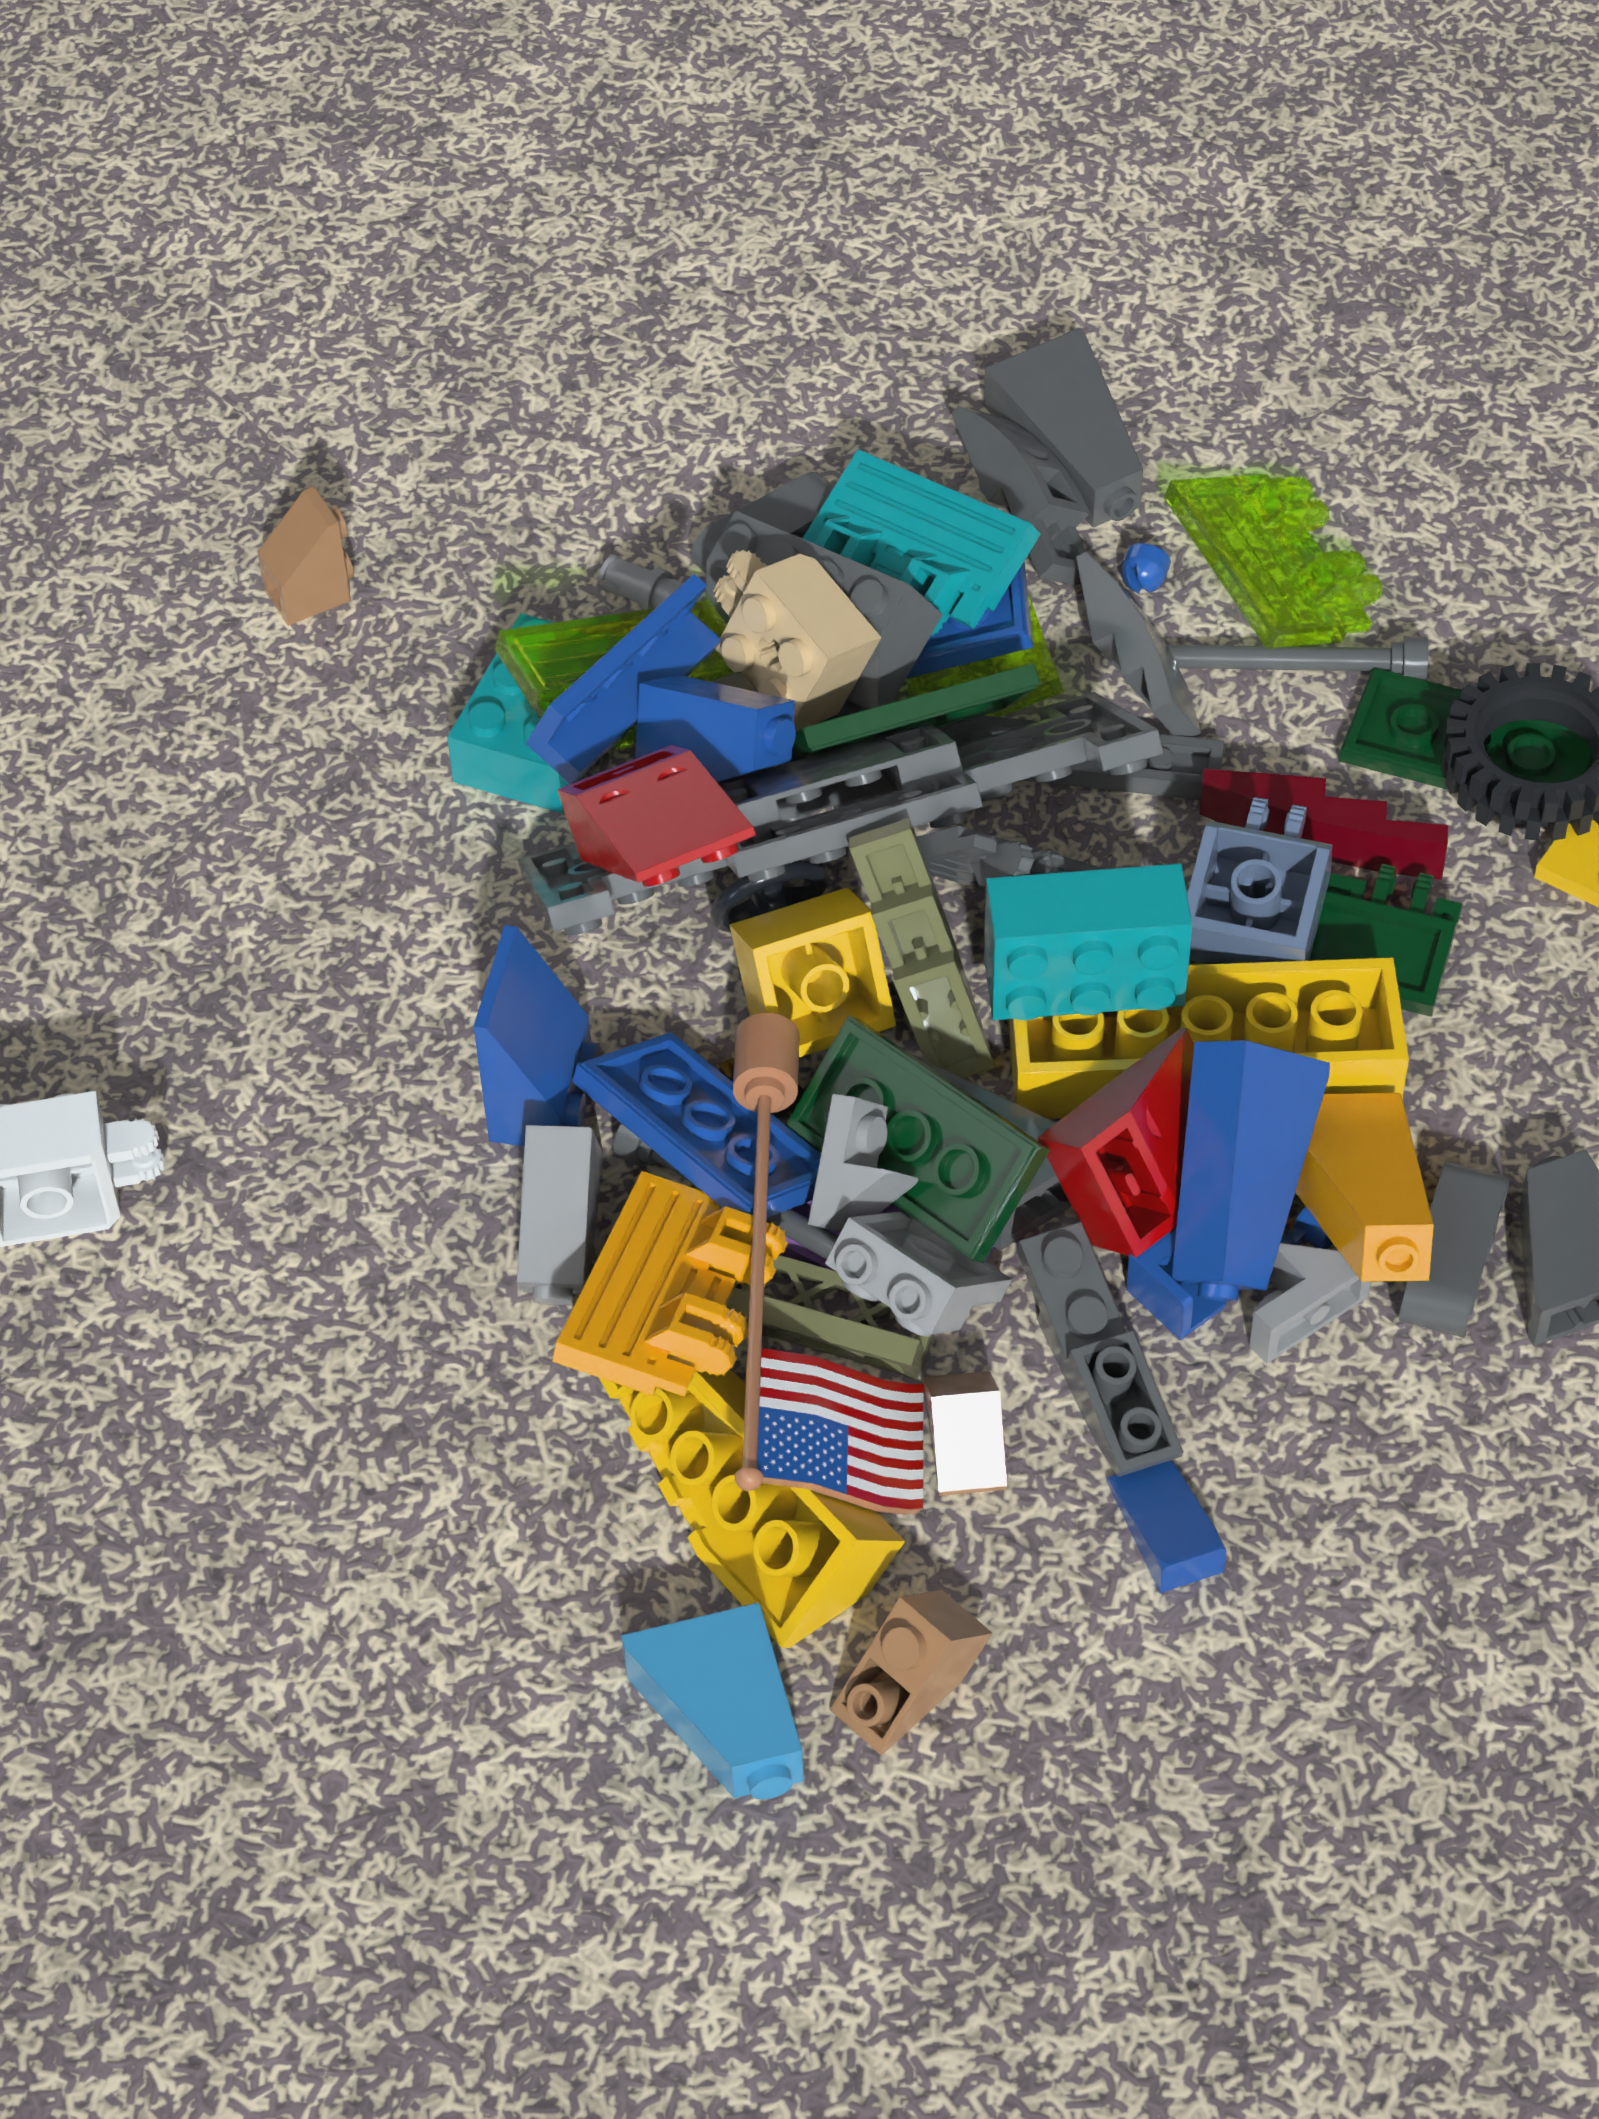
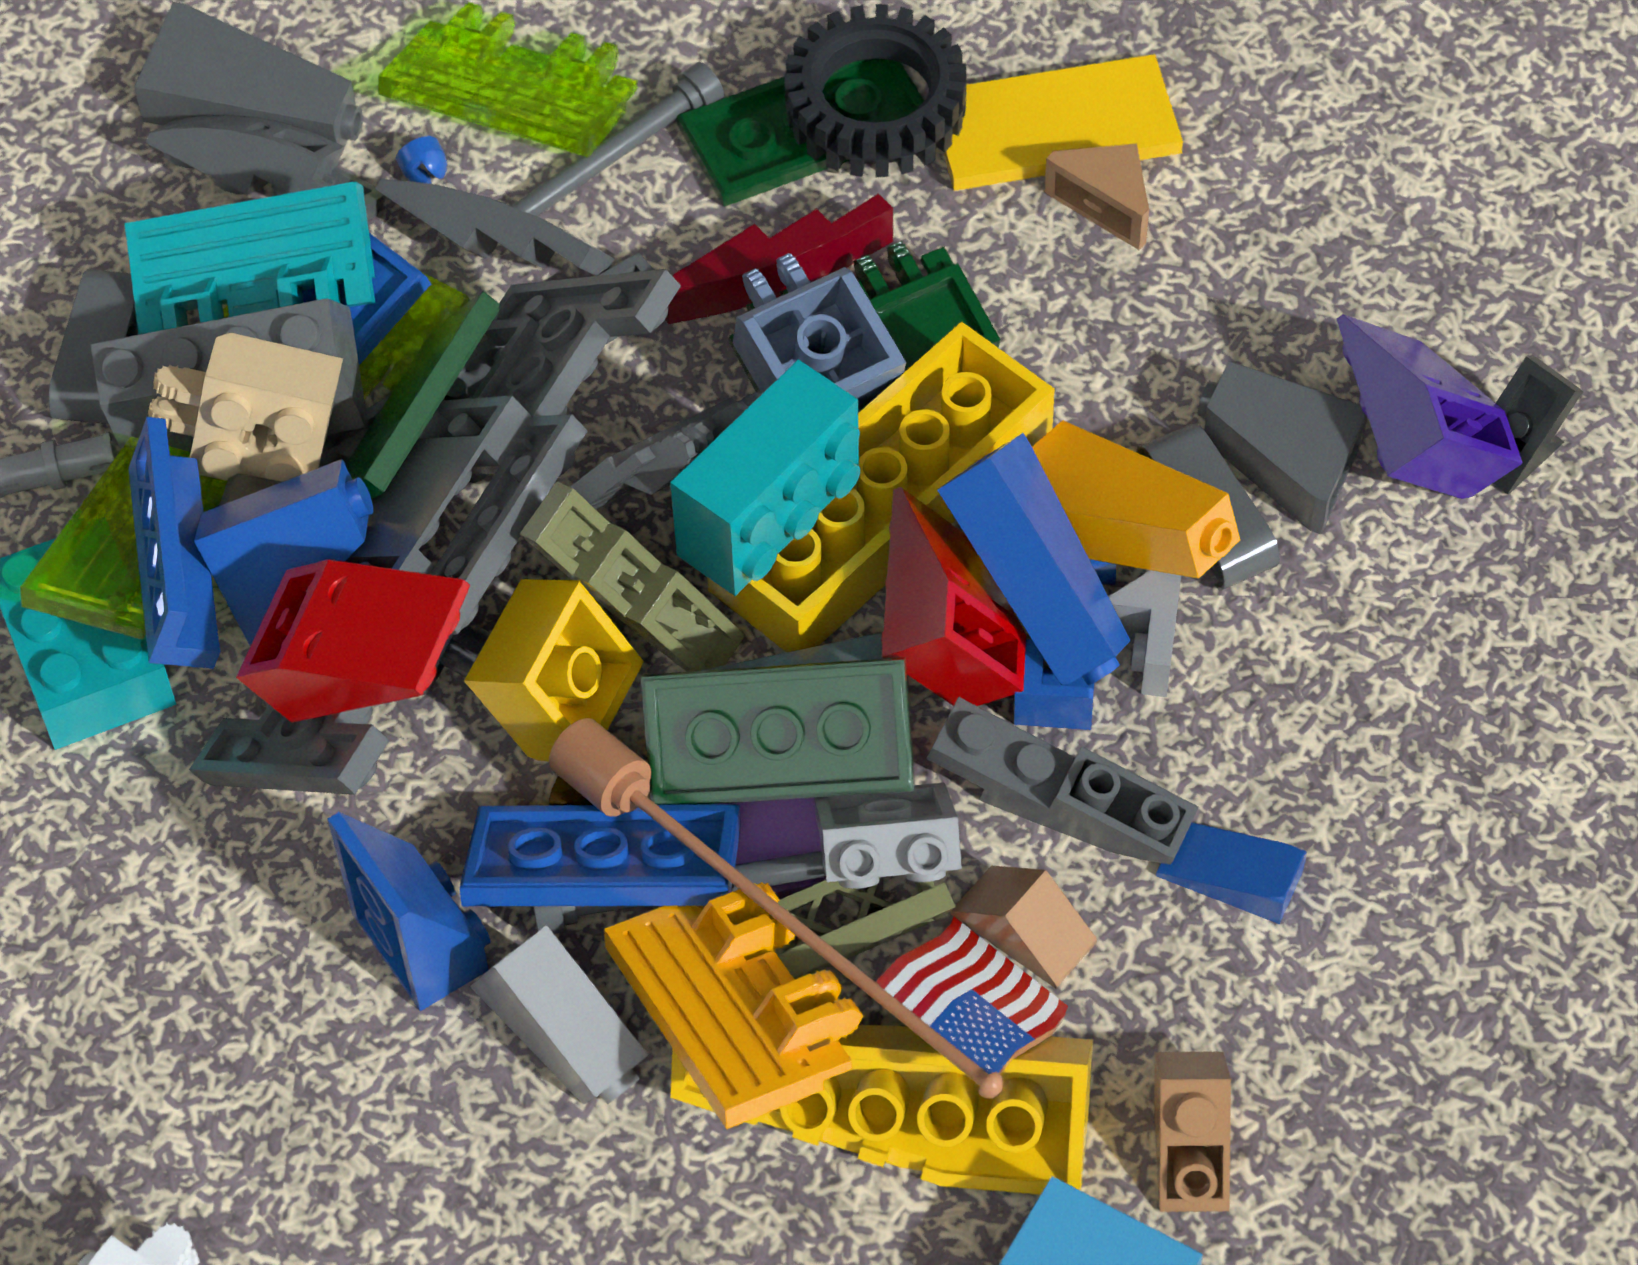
camera: 45 degrees left, 5 degrees up
light grey slope [808,1094,918,1232] -> none

